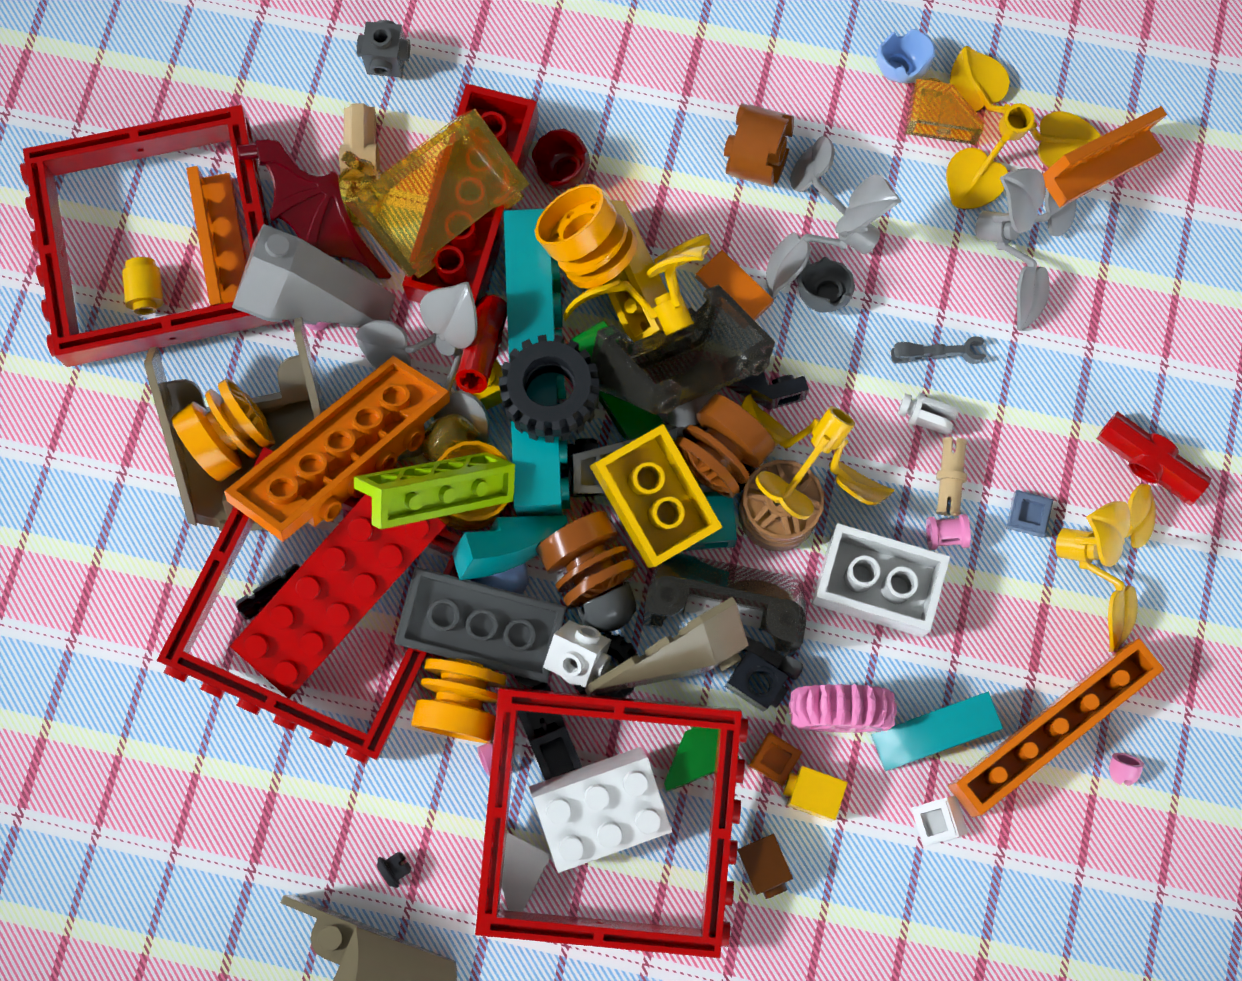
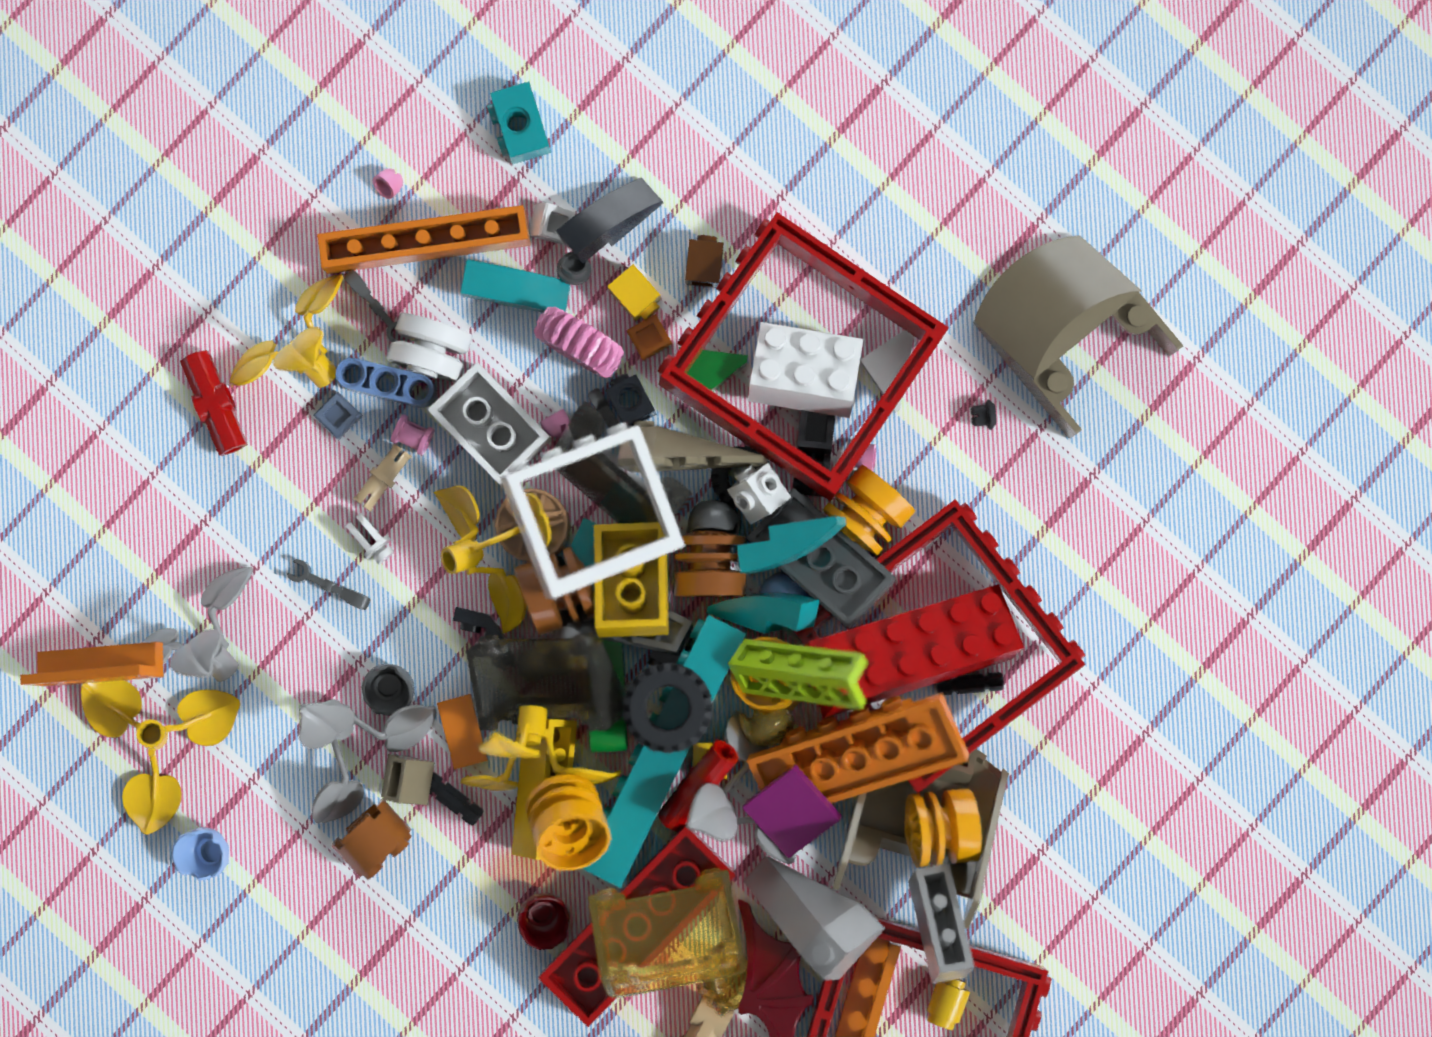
camera: 150 degrees left, 10 degrees up
clear yellow slope [905,78,984,145] -> none
none -> medium blue beam [336,358,437,408]
none -> dark grey piece [344,270,398,342]
none -> dark tan piece [381,754,435,805]
none -> white wheel [386,313,473,382]
none -> black axle [429,772,484,826]
none -> teal brick [487,81,552,165]
none -> white window [500,422,685,599]
none -> bright pink hinge [540,409,570,438]
none -> black slope [556,177,663,264]
none -> dark grey plate [557,252,591,285]
none -> teal slope [737,516,846,574]
none -> magenta tile [742,764,842,859]
none -> light grey brick [908,864,974,984]

